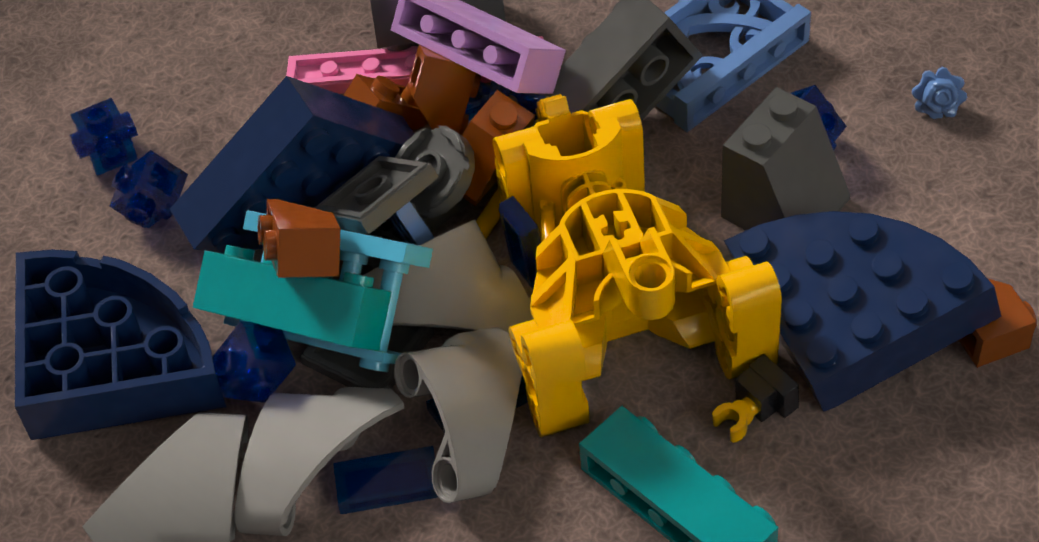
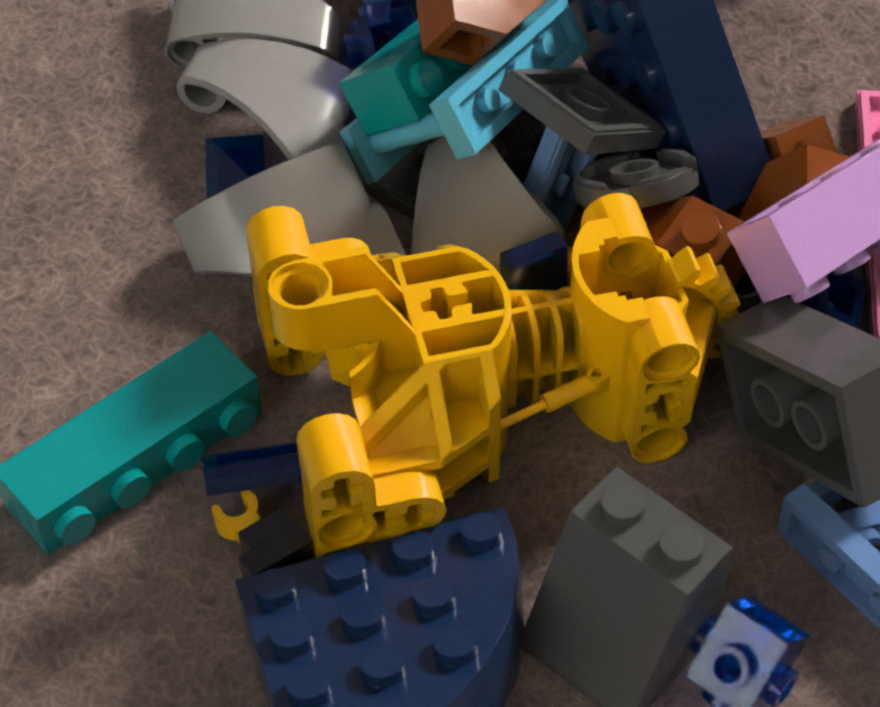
camera: 90 degrees right, 0 degrees up
none -> clear blue tile [203,441,302,496]

